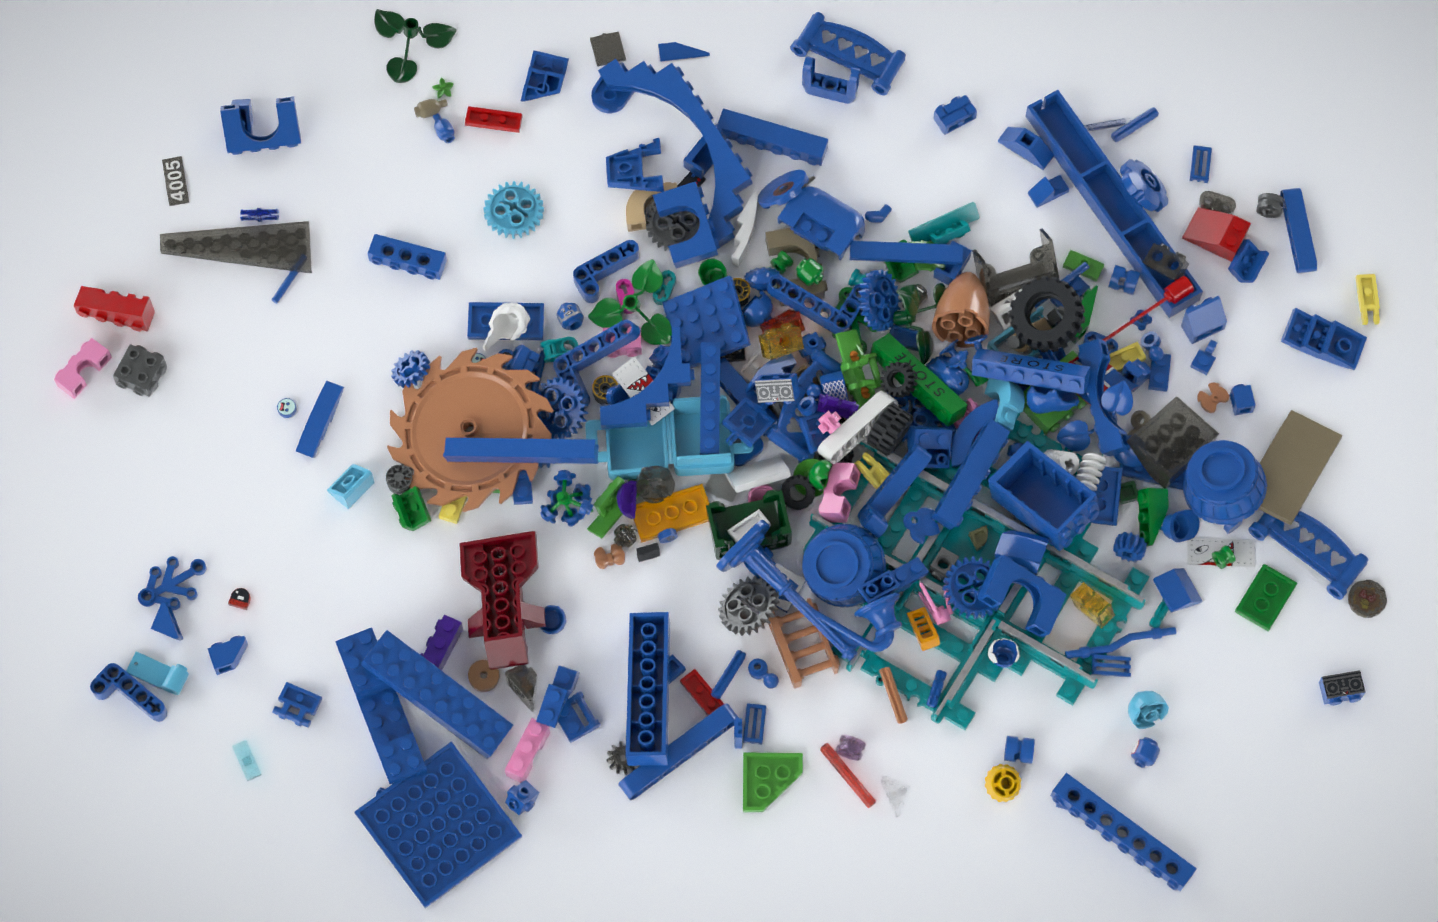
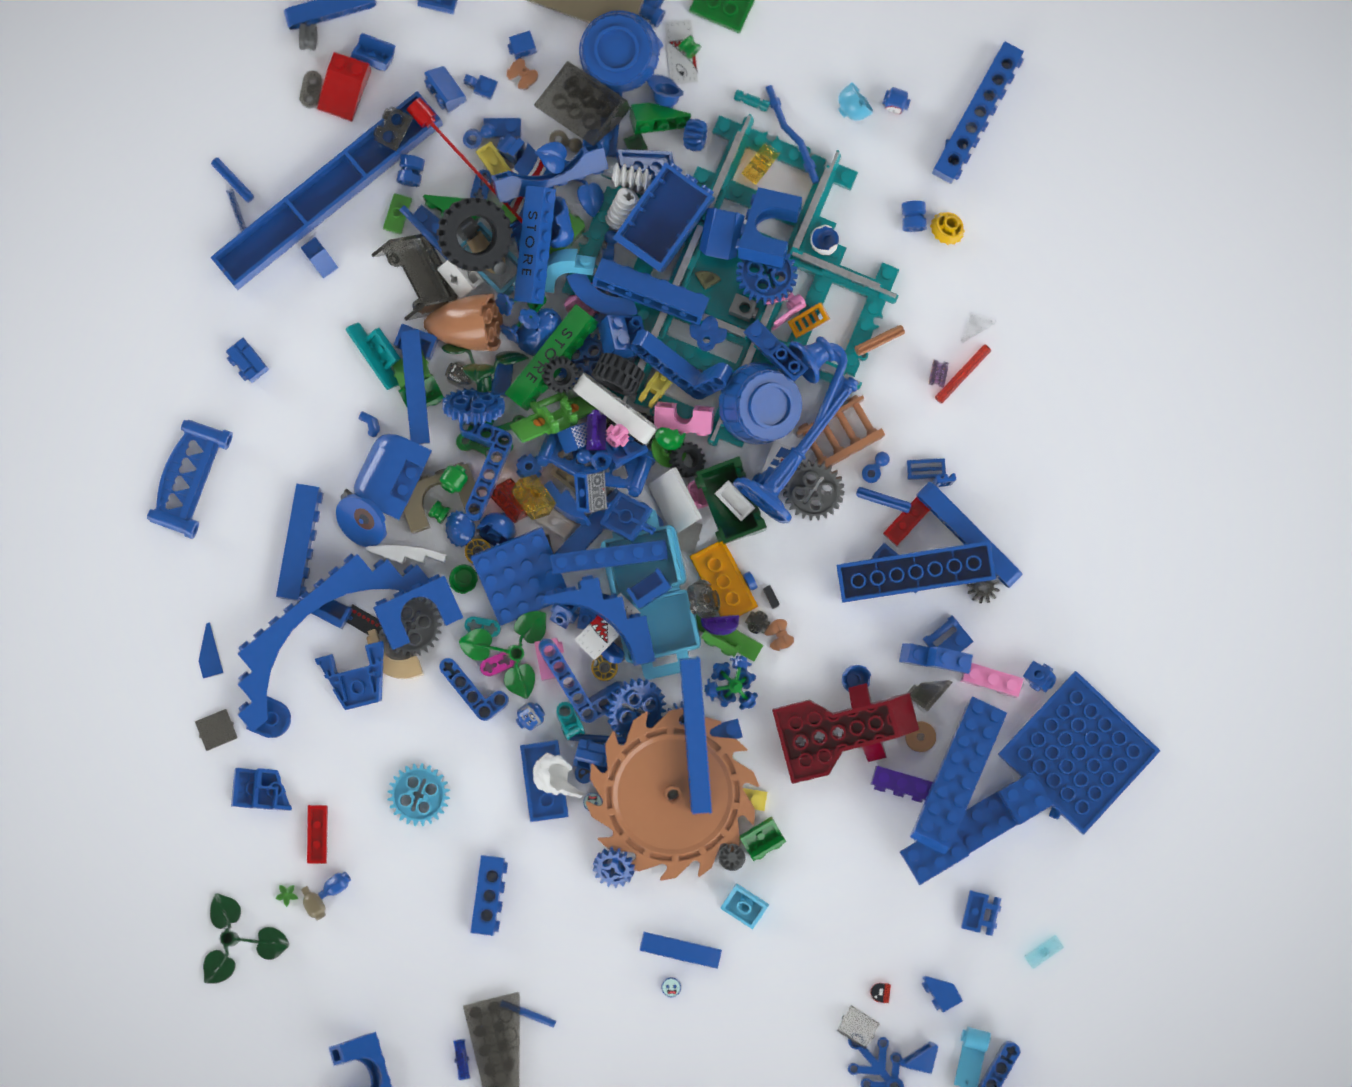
camera: 100 degrees left, 15 degrees up
bright green plate [743,752,803,812] -> none
blue connector [802,56,860,104] -> none
teal wheel [848,268,866,286] -> none
blue axle [926,670,947,708] -> none
blue slope [997,127,1054,170] -> none
blue tile [1092,654,1131,677] -> none
blue piece [1120,159,1169,212] -> none
blue plate [1130,309,1152,331] -> none
blue slope [1153,568,1203,613] -> none
blue tile [1189,145,1212,183] -> none
none -> blue panel [626,568,672,609]
none -> clear smoke piece [836,1005,880,1049]

